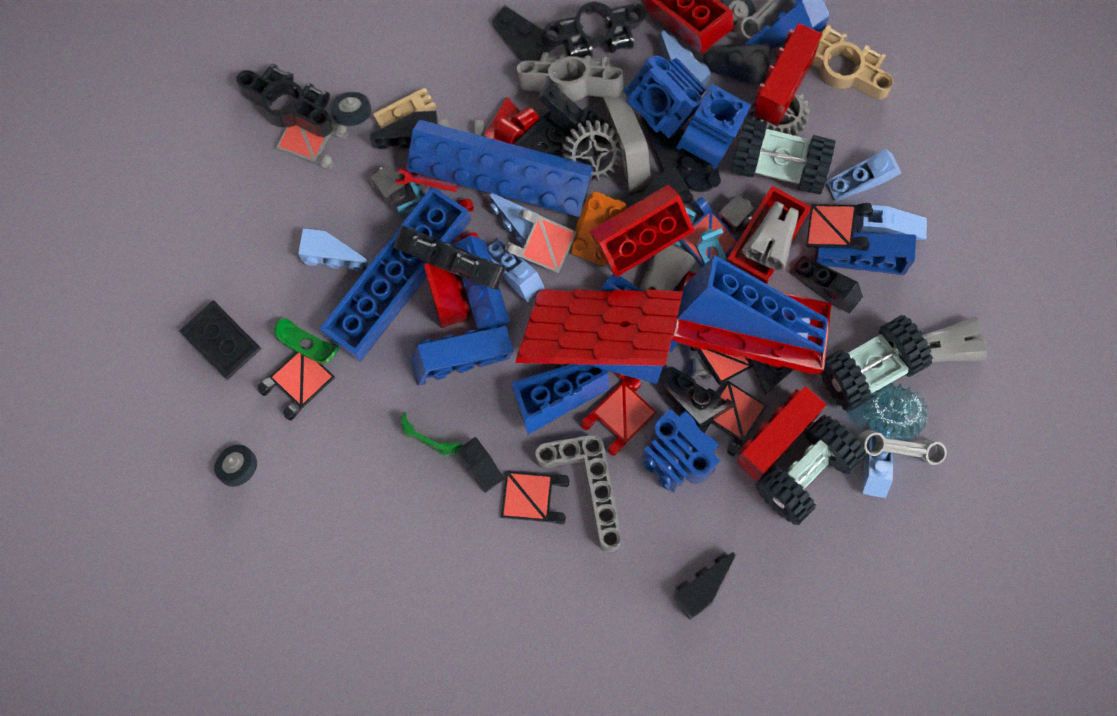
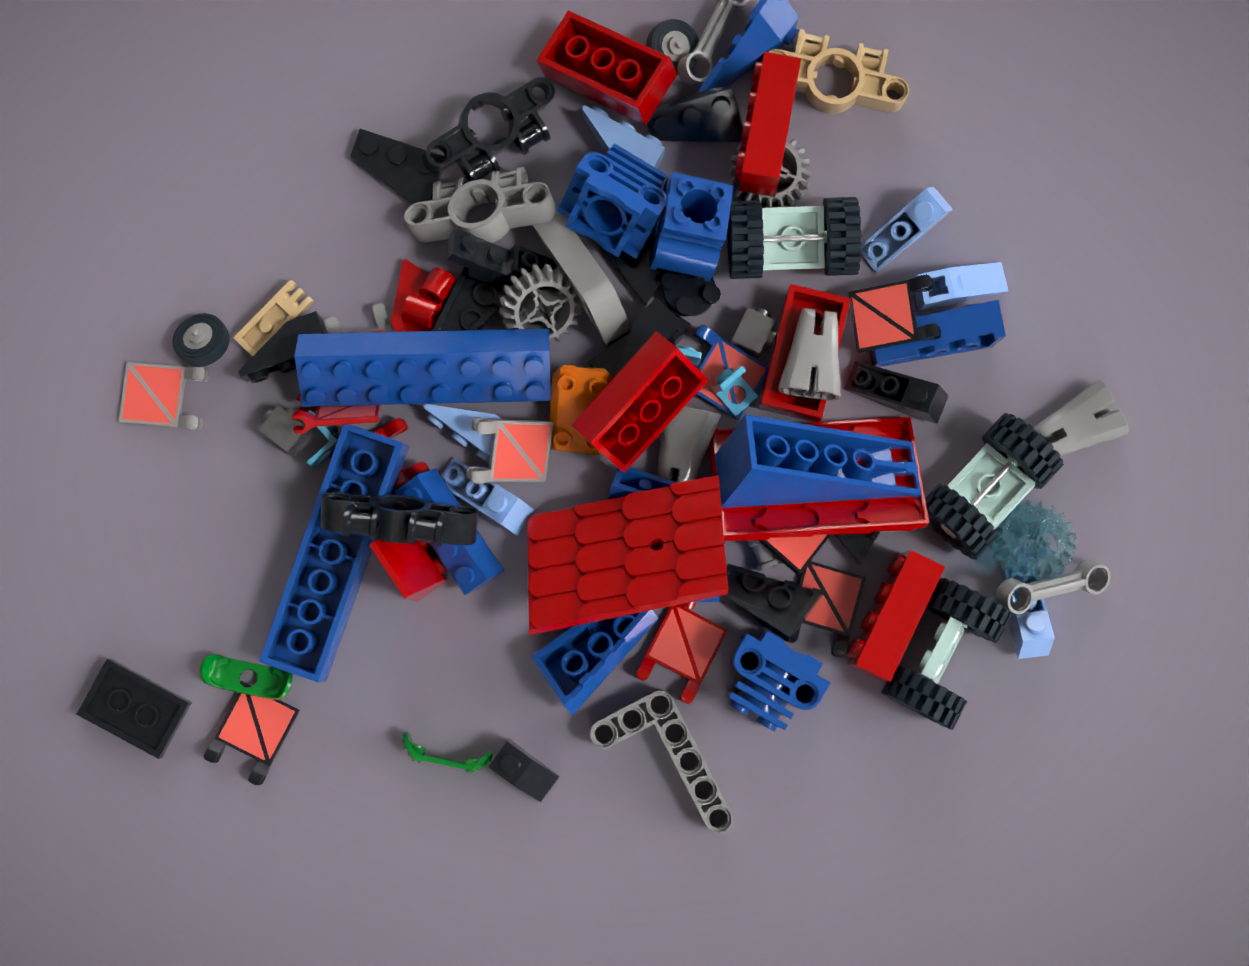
camera: 15 degrees left, 10 degrees up
black wheel [214,445,257,487] -> none
black piece [236,64,333,137] -> none
light blue slope [298,229,369,272] -> none
blue wedge [411,325,514,386] -> none
coral flag [501,471,570,524] -> none
black slope [673,552,736,620] -> none

